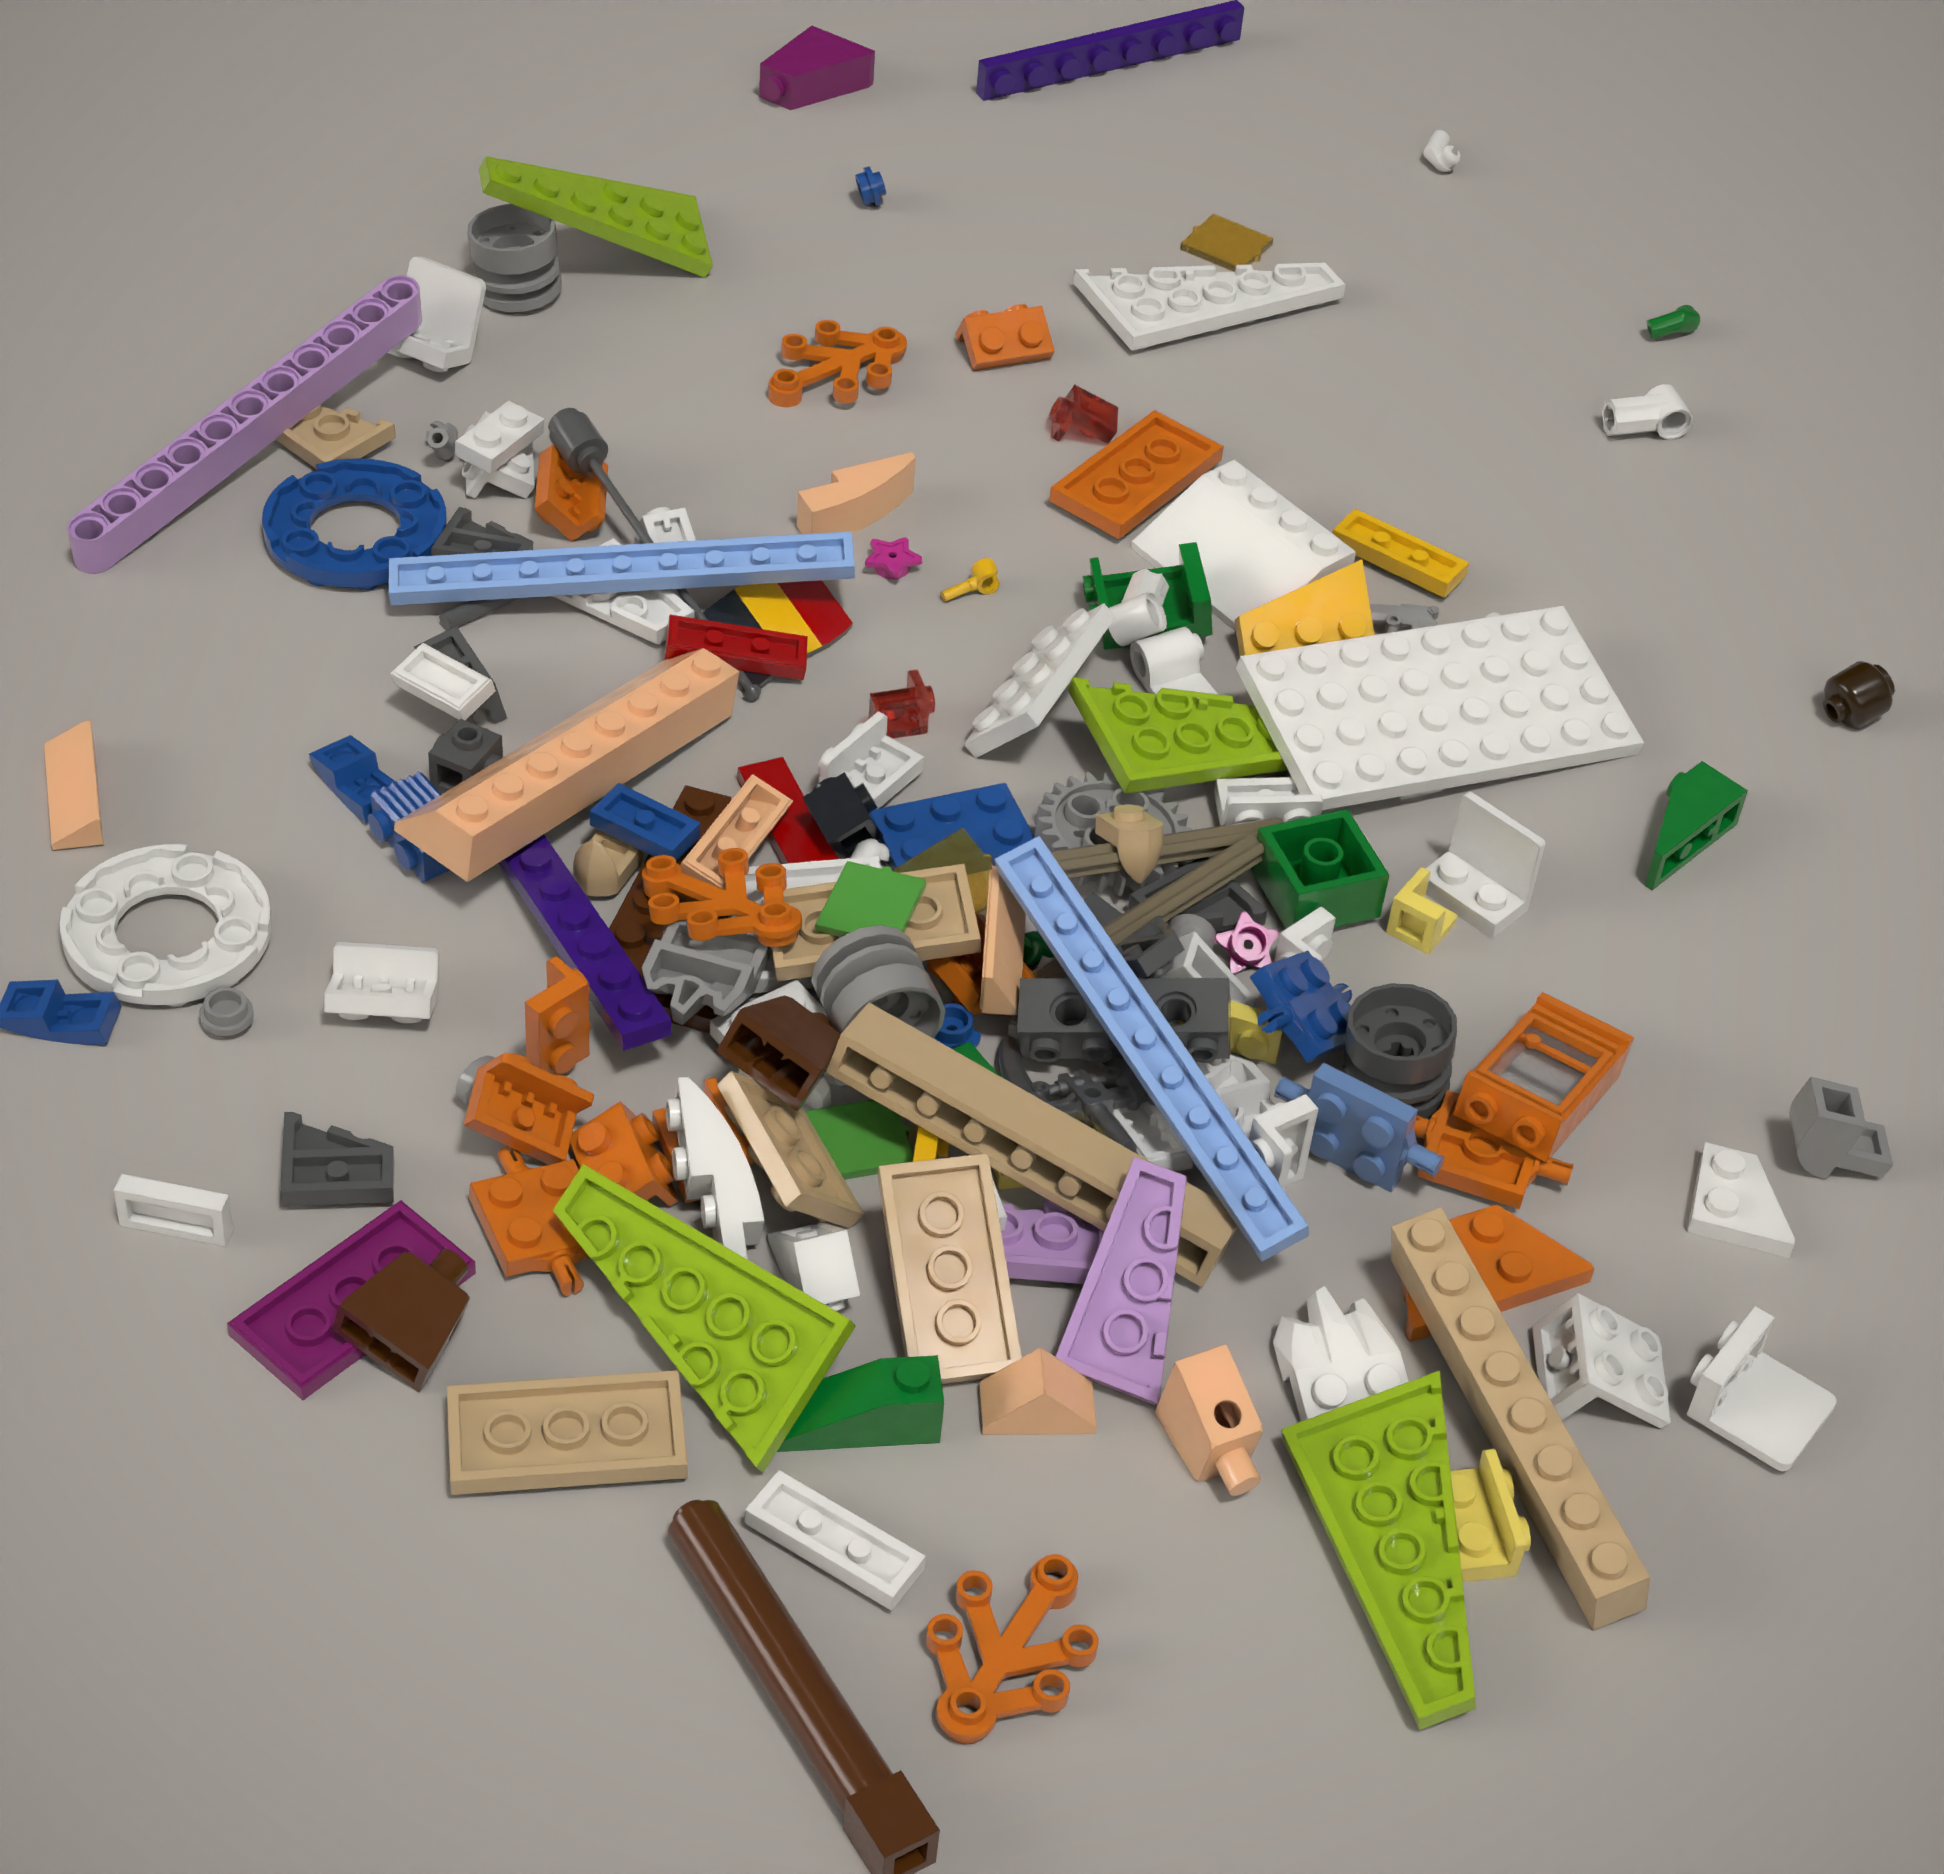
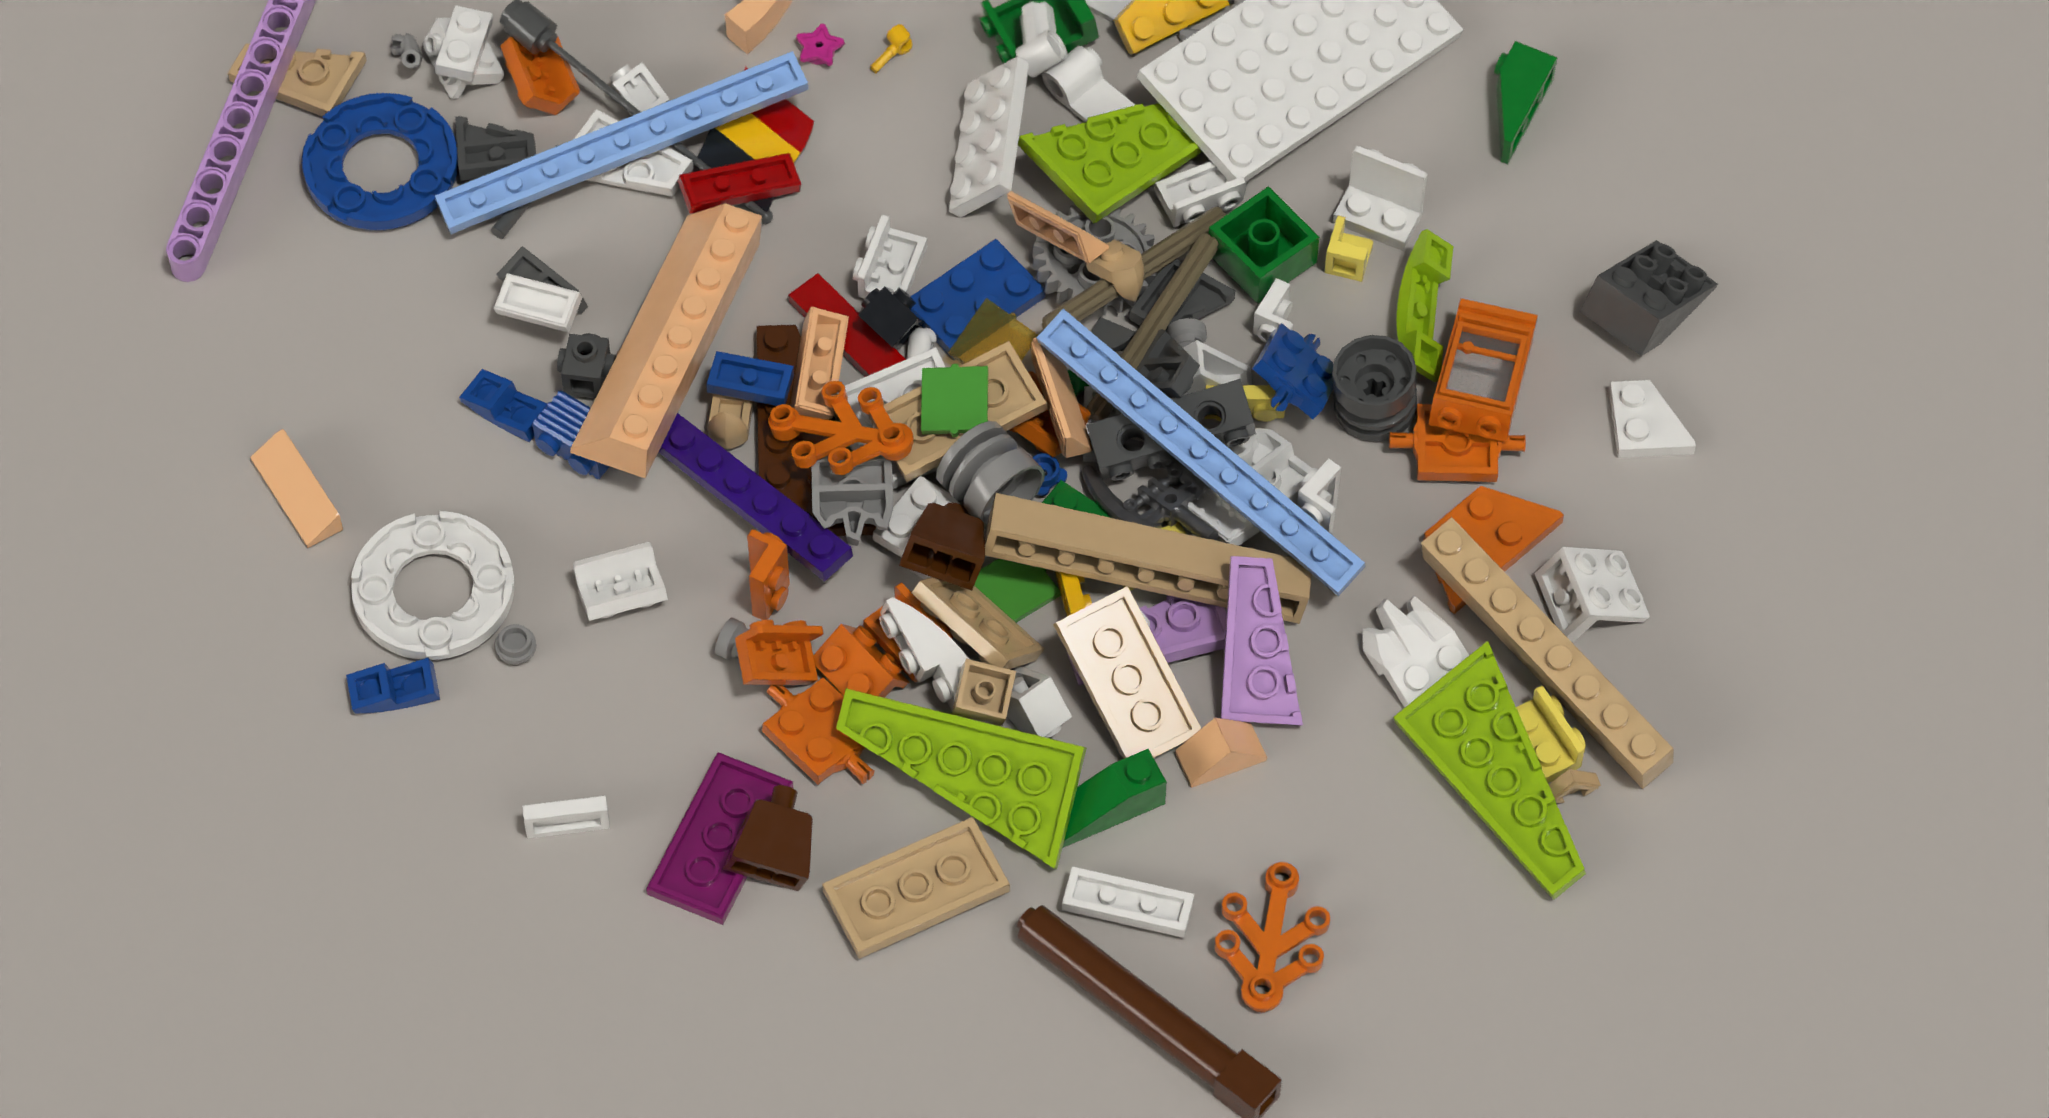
camera: 15 degrees left, 15 degrees up
dark grey wing [280,1112,395,1206] -> none
clear red bracket [868,669,935,739] -> none
light nougat torso [1155,1344,1263,1496] -> none
plate [1216,912,1279,974] -> none
medium blue plate [1274,1063,1445,1192] -> none
white bracket [1687,1306,1837,1471] -> none
light grey brick [1789,1077,1893,1180] -> none
none -> tan piece [952,659,1016,726]
none -> light nougat slope [1007,191,1109,263]
none -> lime slope [1396,229,1453,383]
none -> tan tile [1549,769,1601,803]
none -> dark grey slope [1580,240,1718,356]

